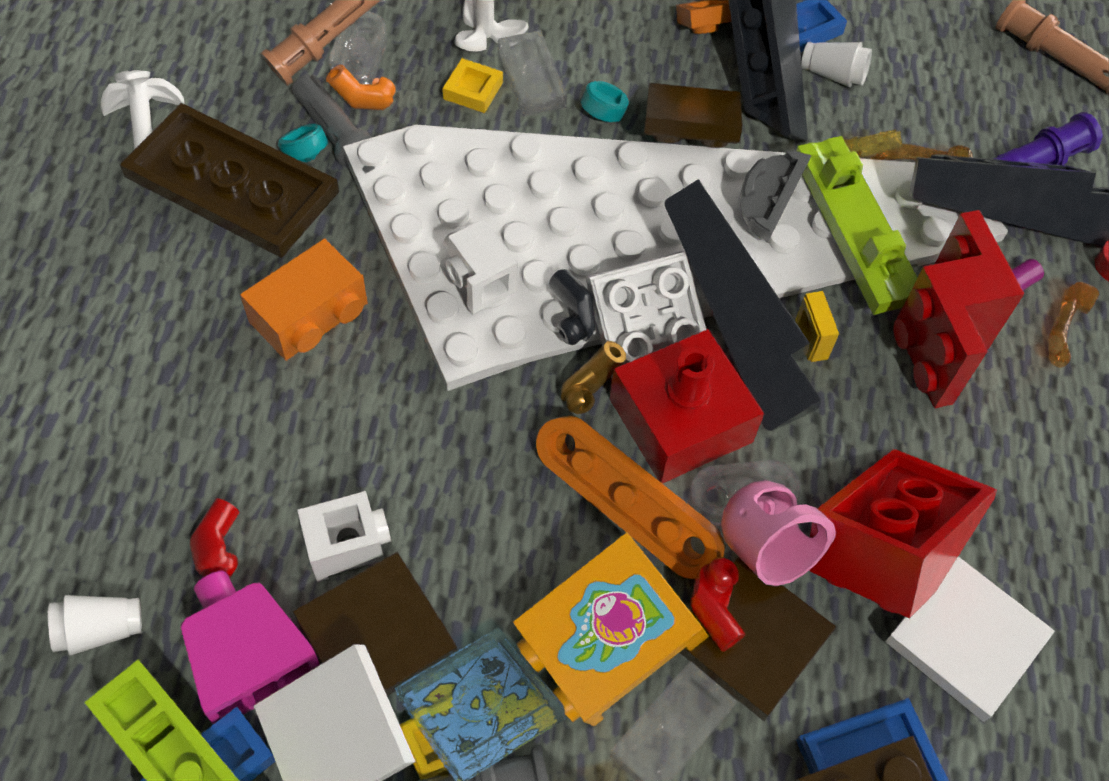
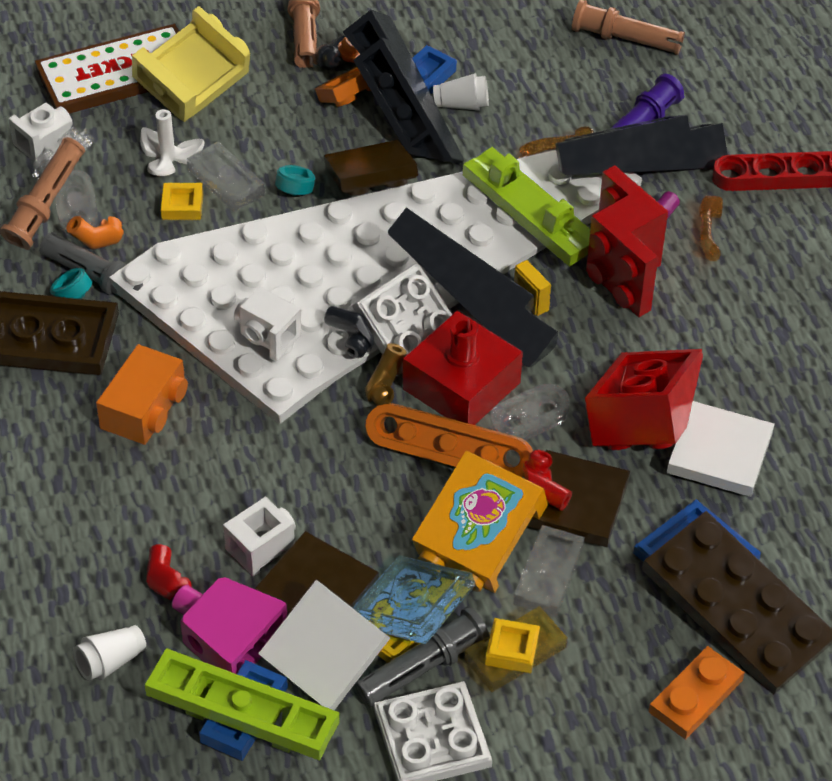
camera: 20 degrees left, 10 degrees down
bright pink helmet [721,480,836,586] -> none
dark grey plate [739,150,811,243] -> none
clear yellow tile [844,129,903,157] -> none

